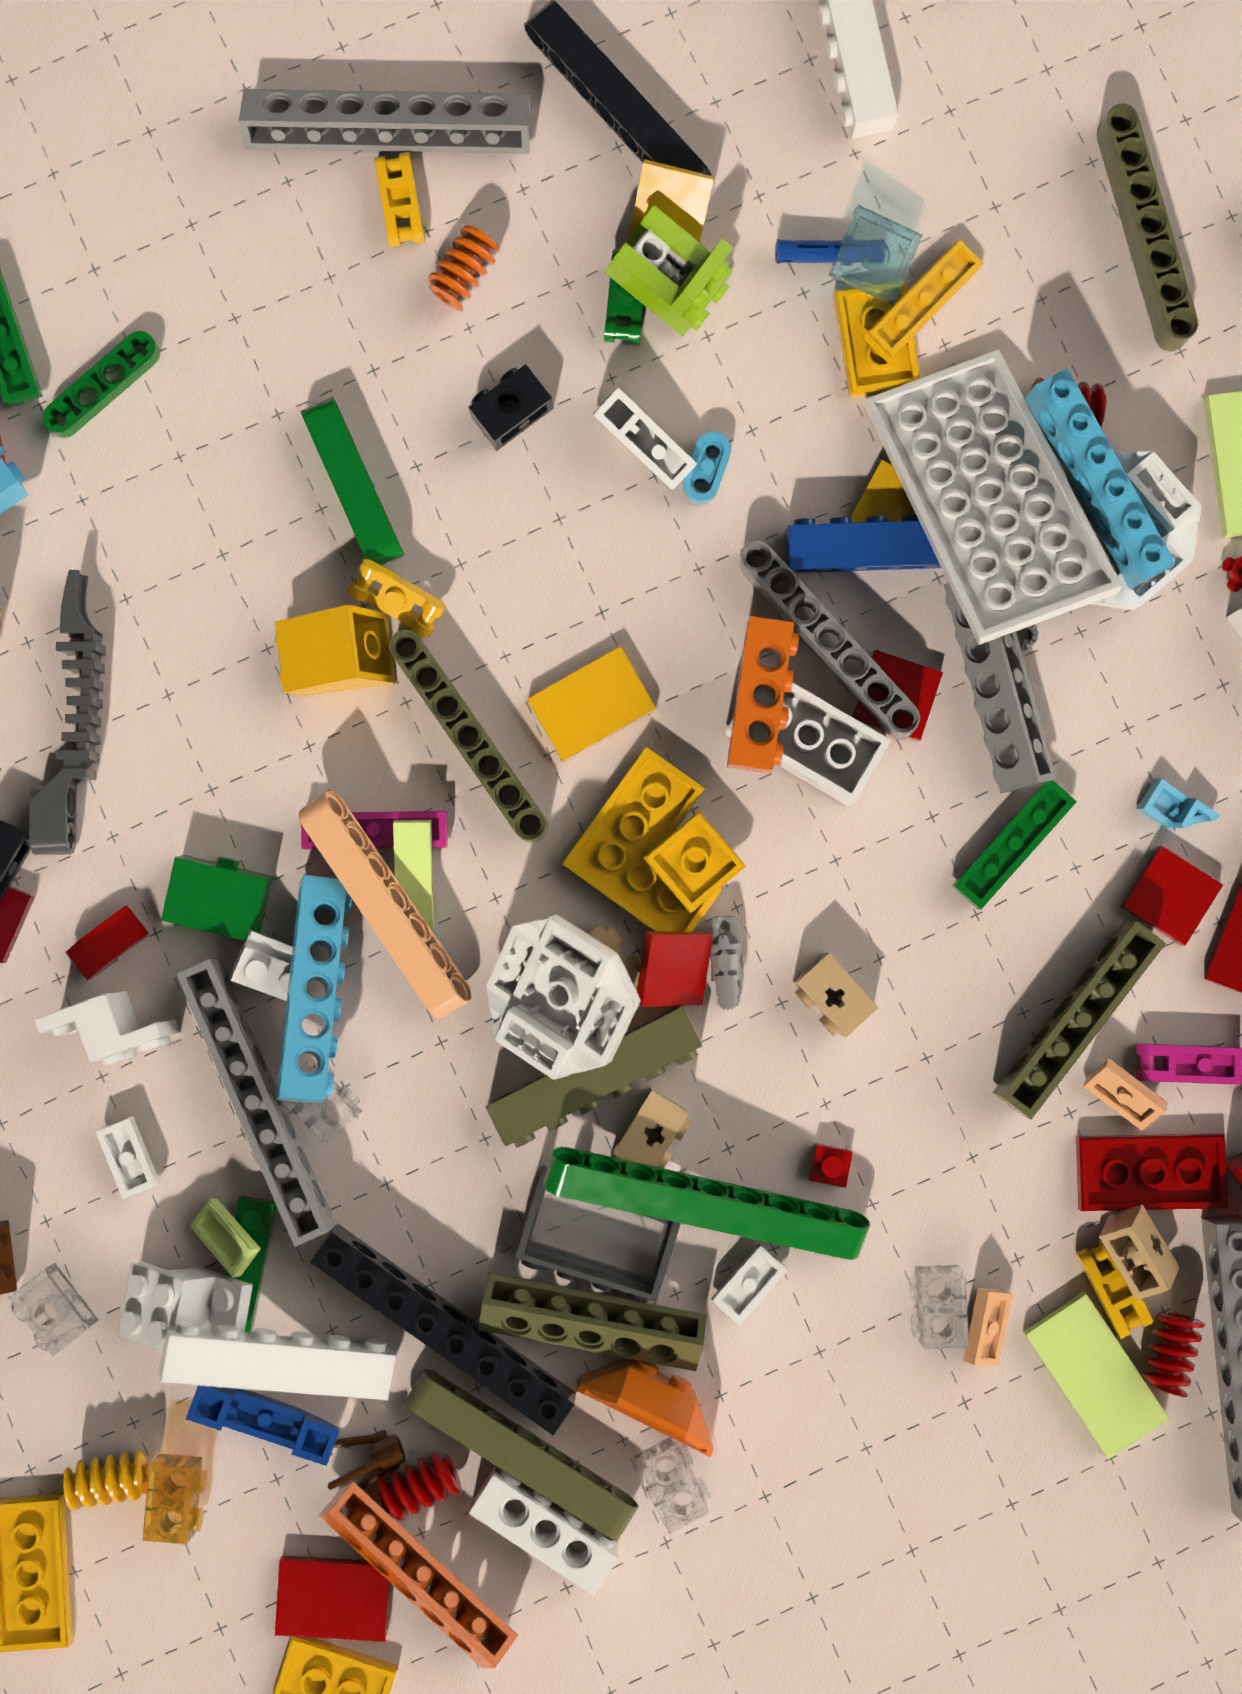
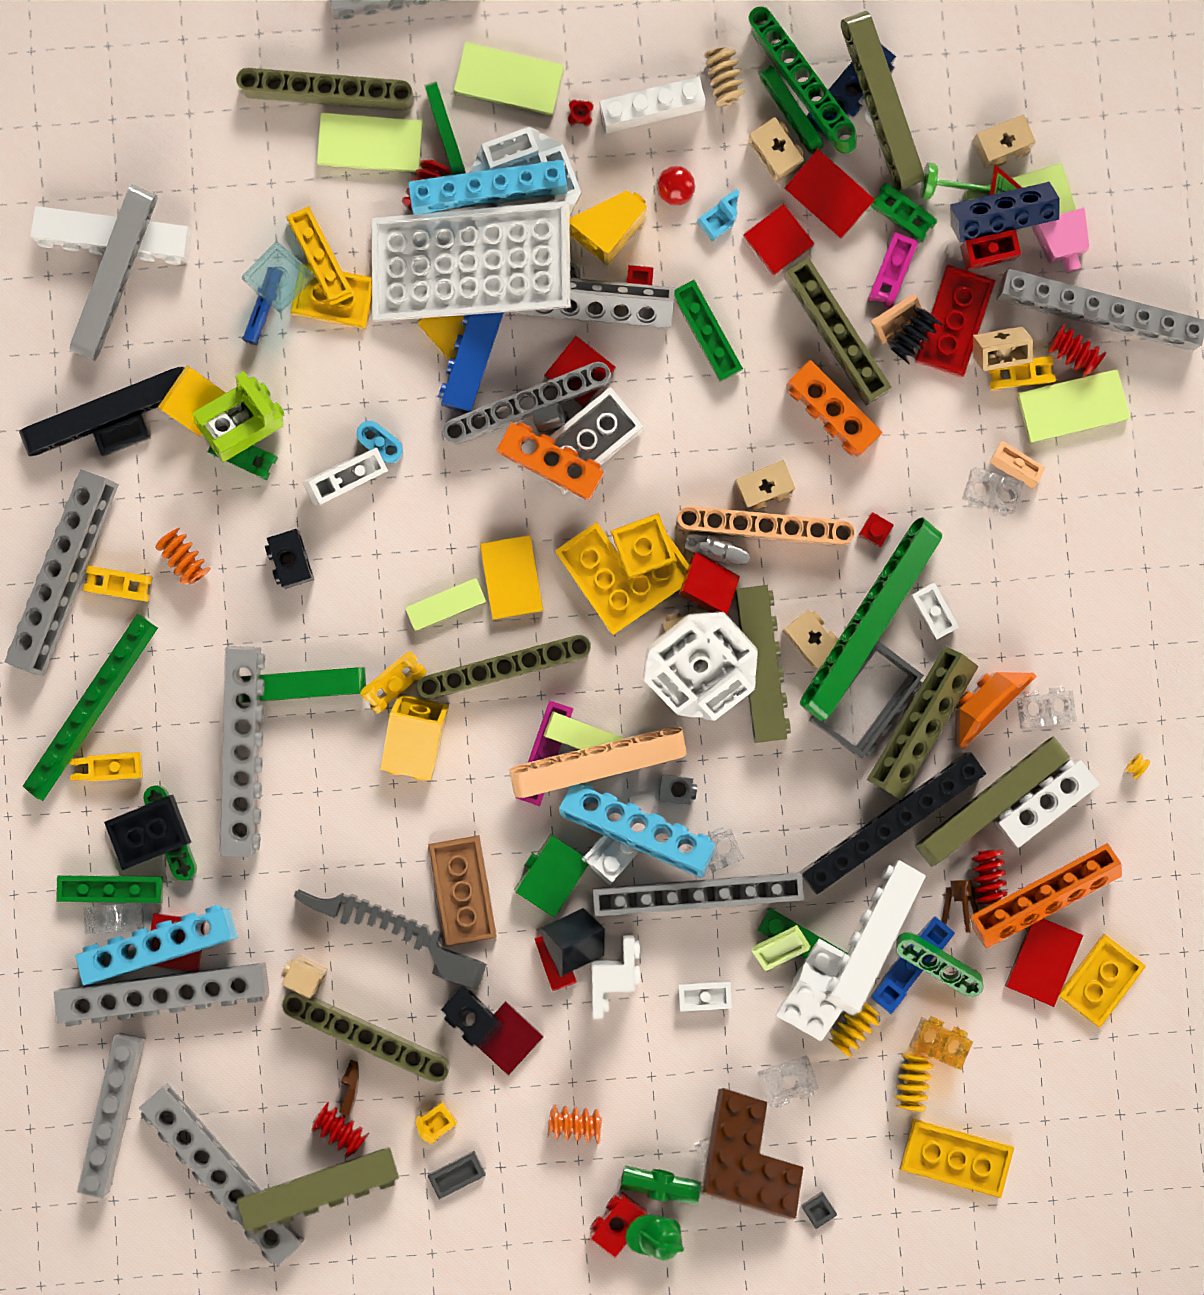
camera: 80 degrees left, 0 degrees up
none -> green plate [22,614,158,801]
none -> yellow hinge [69,752,143,782]
none -> light grey beam [70,184,158,361]
none -> black tile [92,413,151,456]
none -> black tile [104,794,192,870]
none -> light grey brick [220,646,265,857]
none -> yellowish green tile [317,113,423,173]
none -> yellowish green tile [405,578,486,632]
none -> green beam [424,82,466,175]
none -> medium nougat tile [428,835,497,947]
none -> dark grey piece [533,403,569,433]
none -> black slope [539,908,605,977]
none -> yellow slope [569,190,647,266]
none -> red plate [627,265,654,285]
none -> red hair [656,166,695,205]
none -> dark grey brick [658,774,697,804]
none -> light nougat beam [677,506,855,546]
none -> orange brick [786,360,883,457]
none -> yellow piece [828,1002,880,1057]
none -> black piece [887,307,943,364]
none -> green beam [896,932,984,997]
none -> yellow bush [1125,753,1150,779]

